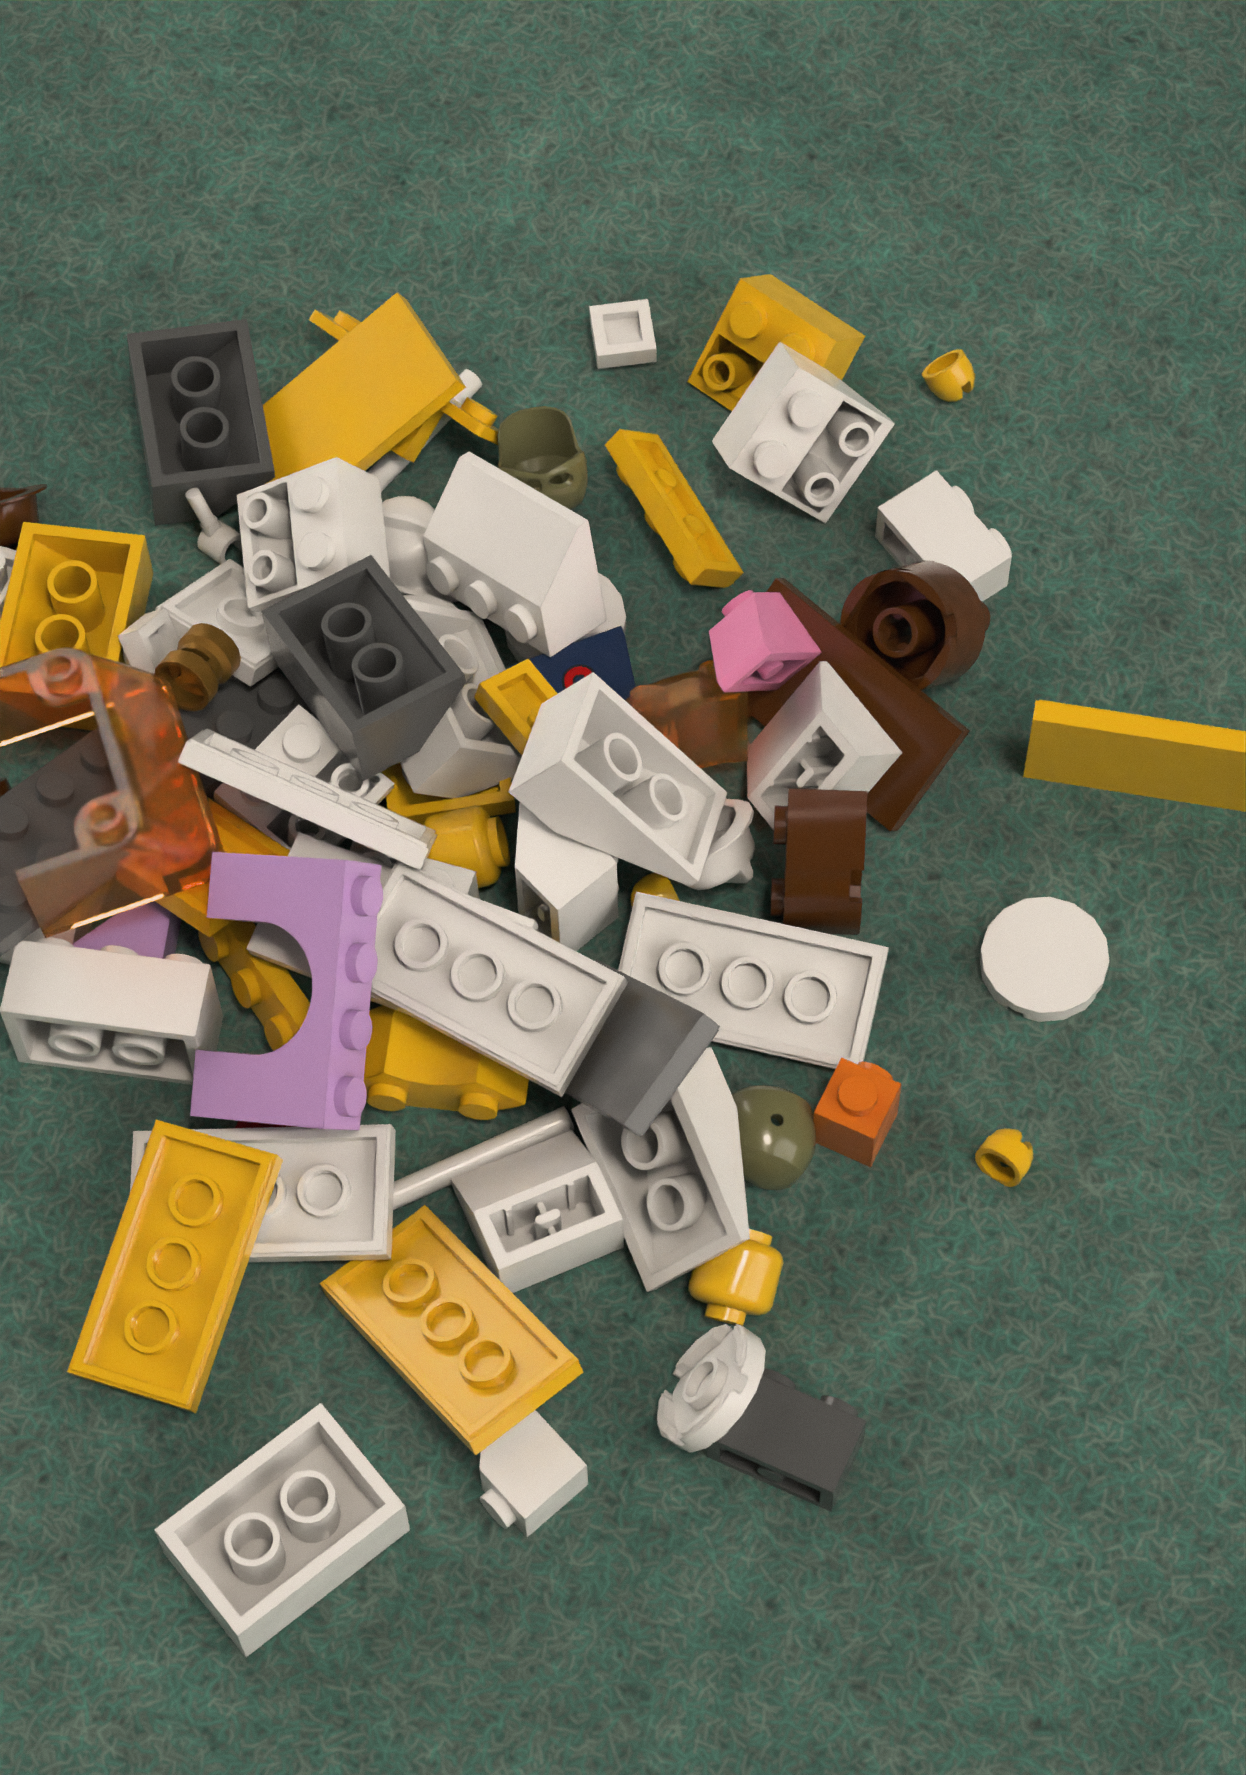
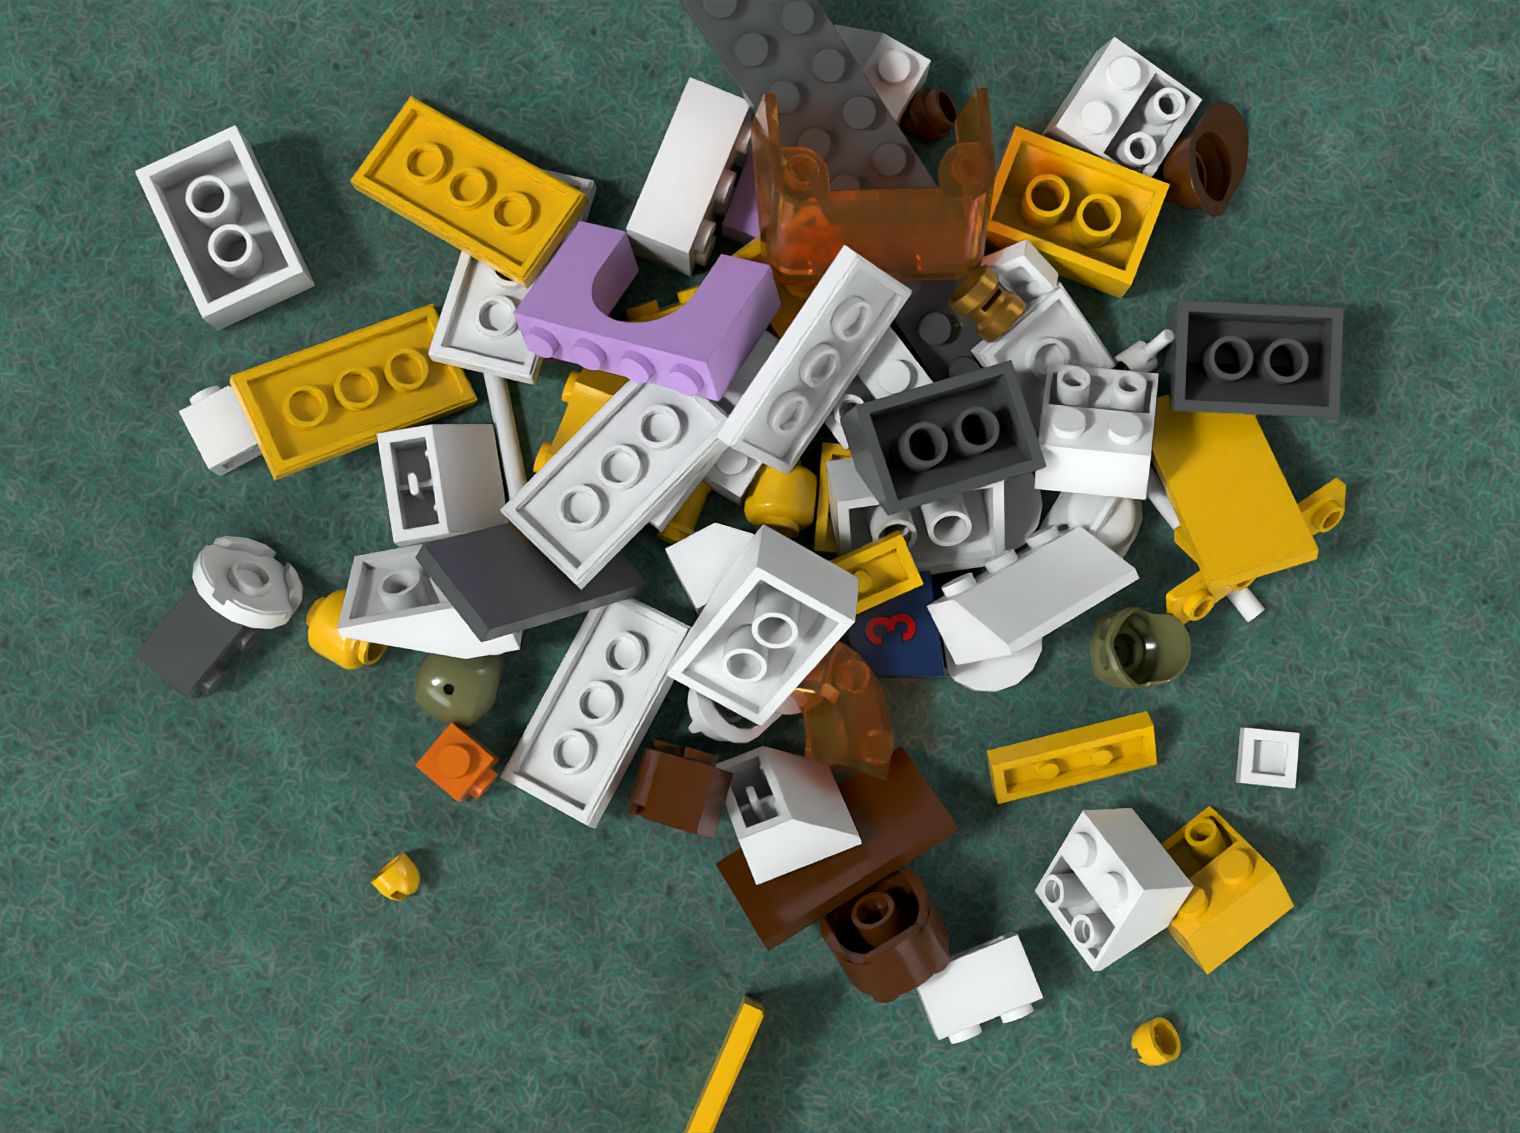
camera: 100 degrees right, 20 degrees up
bright pink slope [709,590,822,692] -> none
white tile [980,897,1109,1022] -> none

